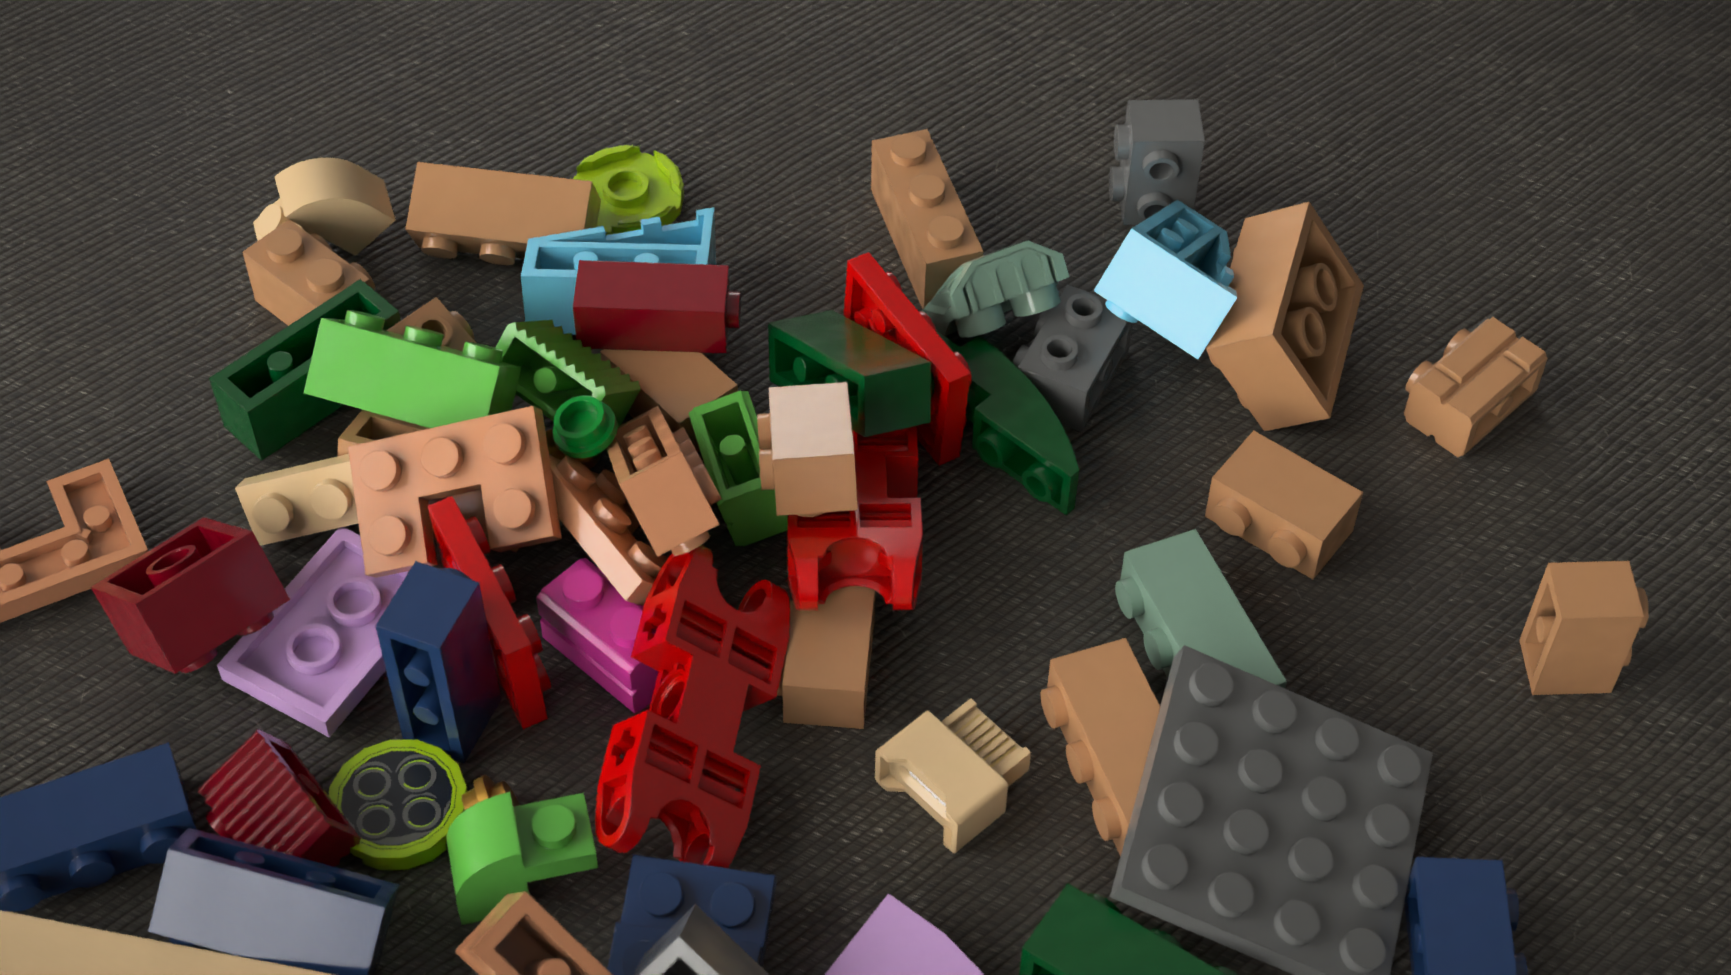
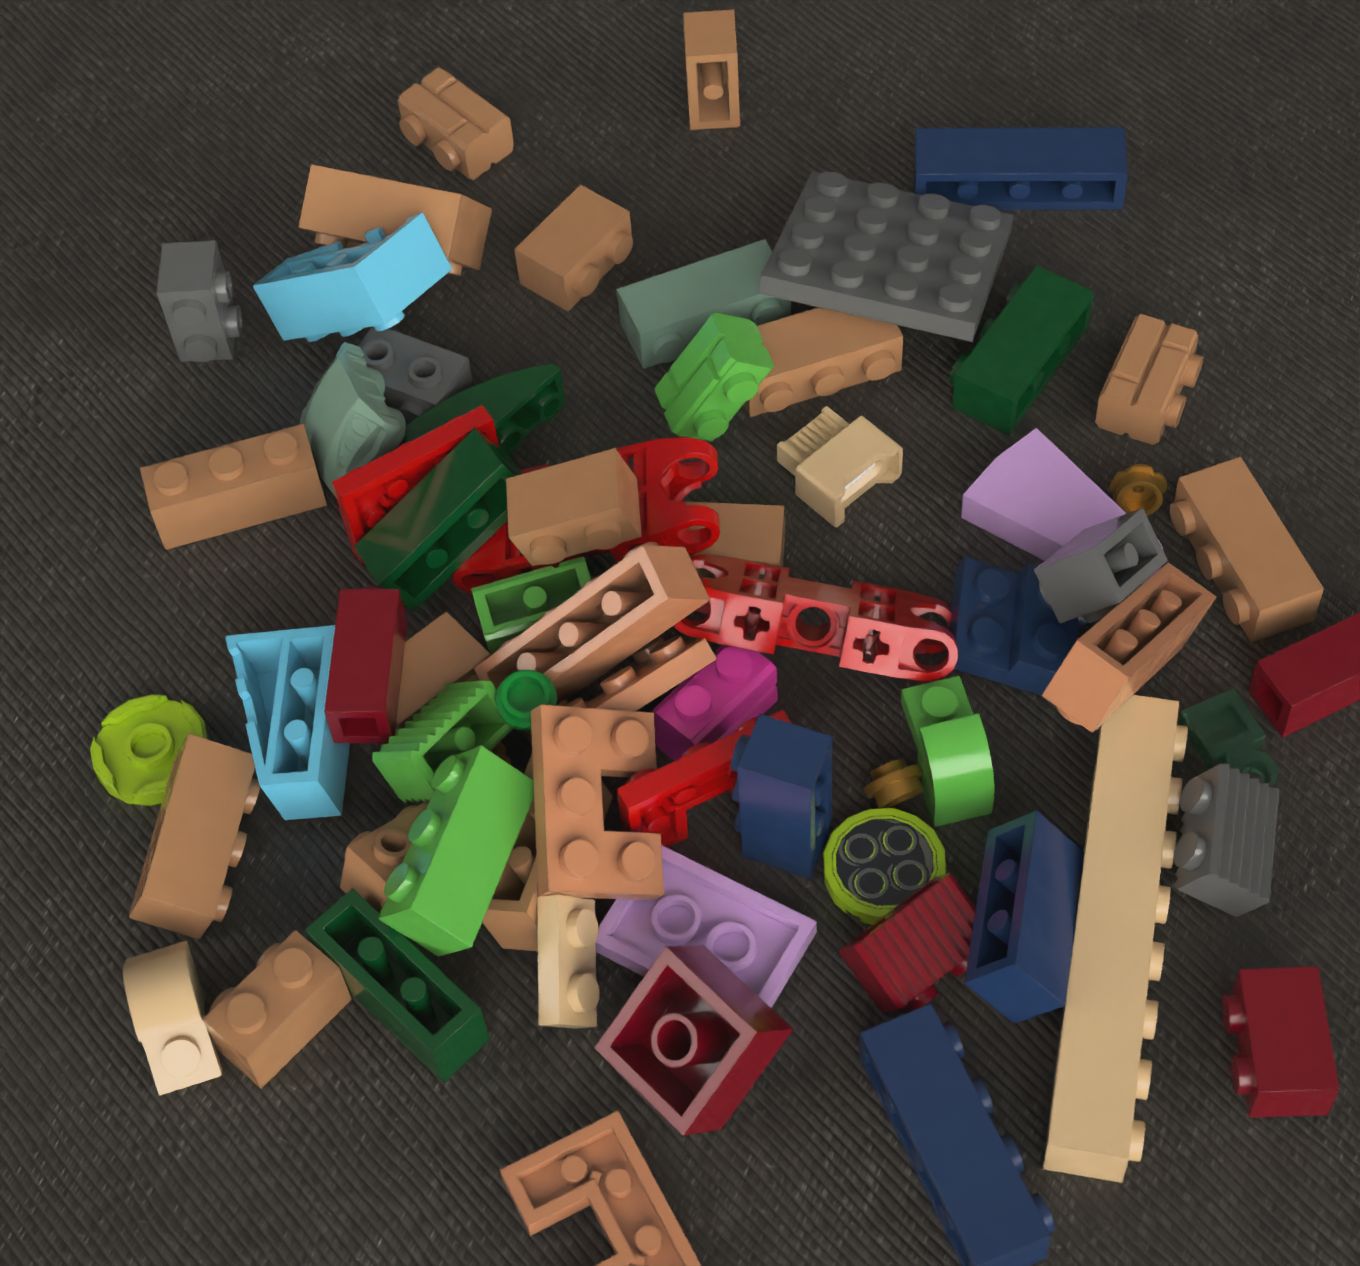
camera: 85 degrees left, 5 degrees up
none -> bright green brick [654,312,774,442]

